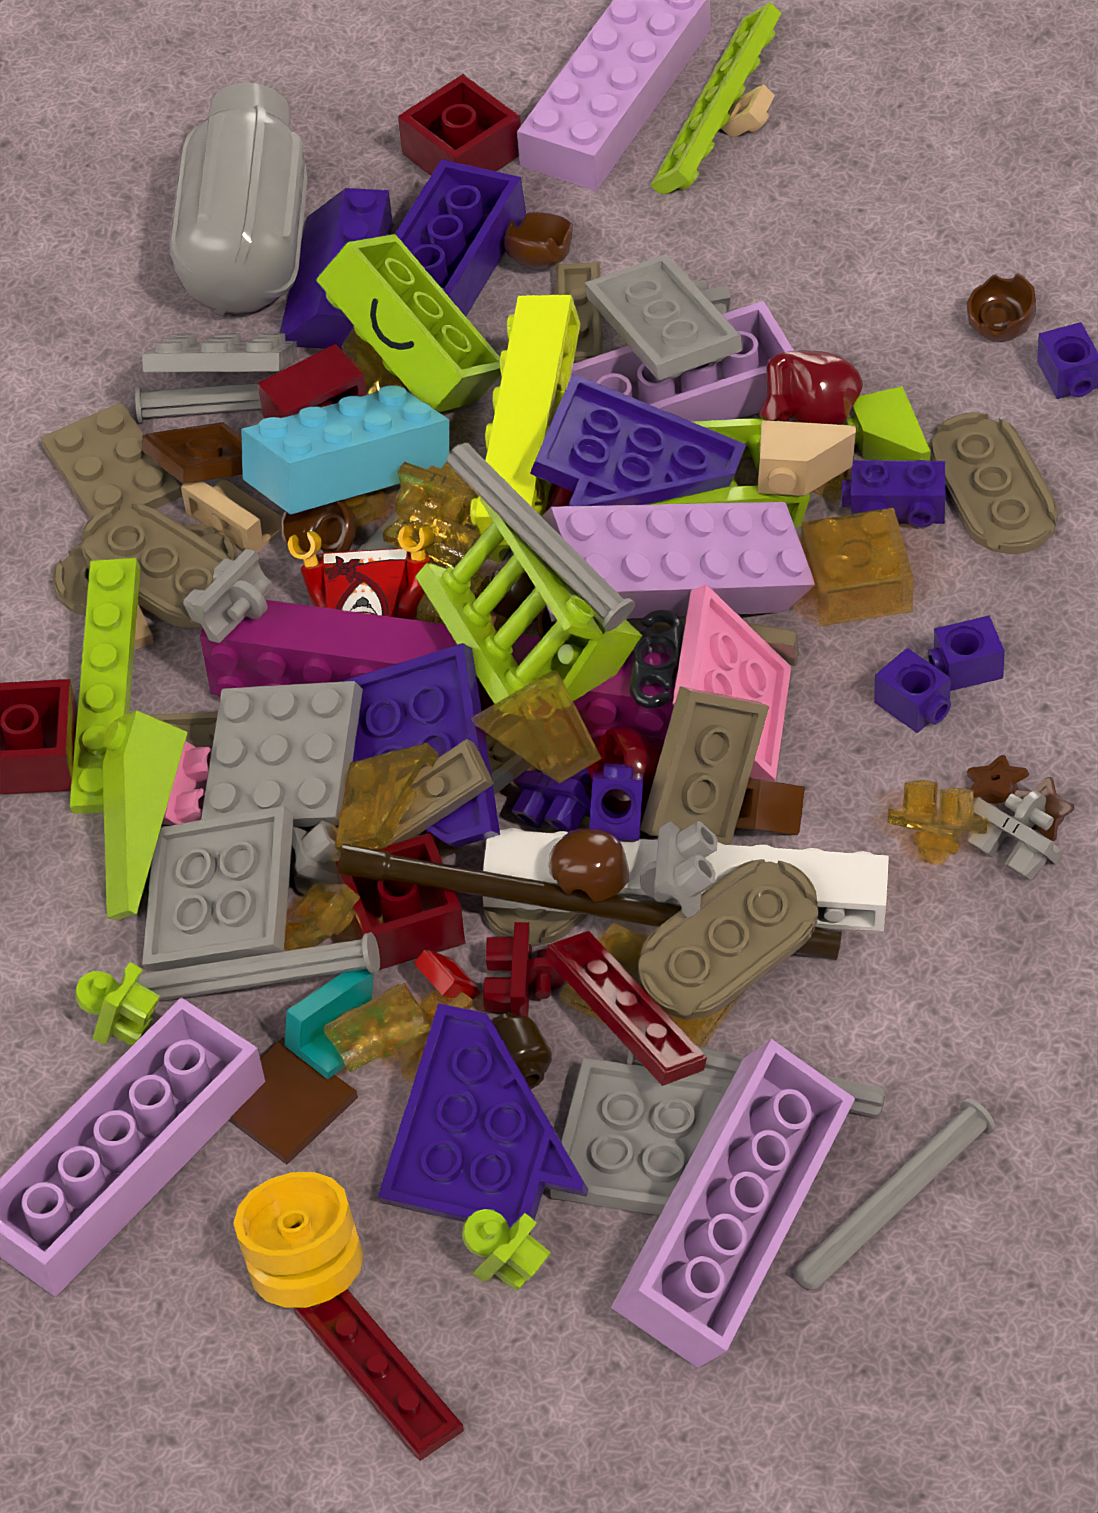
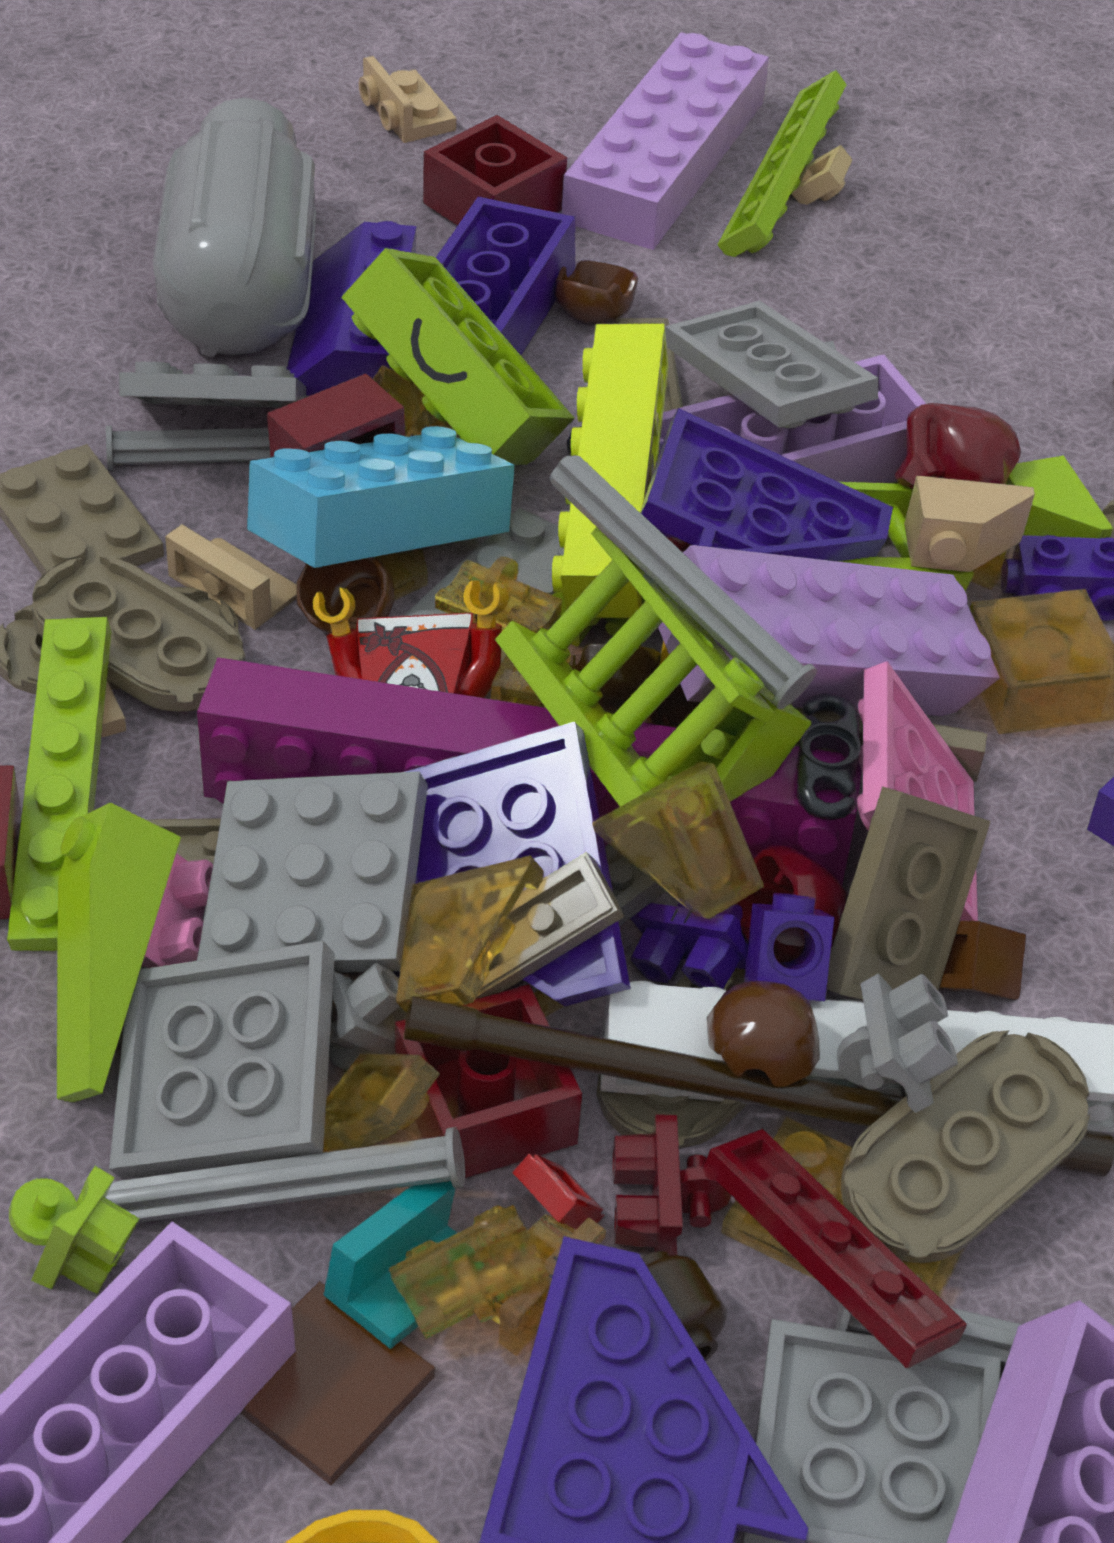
camera: 10 degrees left, 5 degrees down
reddish brown tile [142,422,243,484] -> none
light grey hips [183,549,274,643] -> none
clear yellow hips [395,461,479,536] -> none
none -> tan bracket [359,56,457,143]

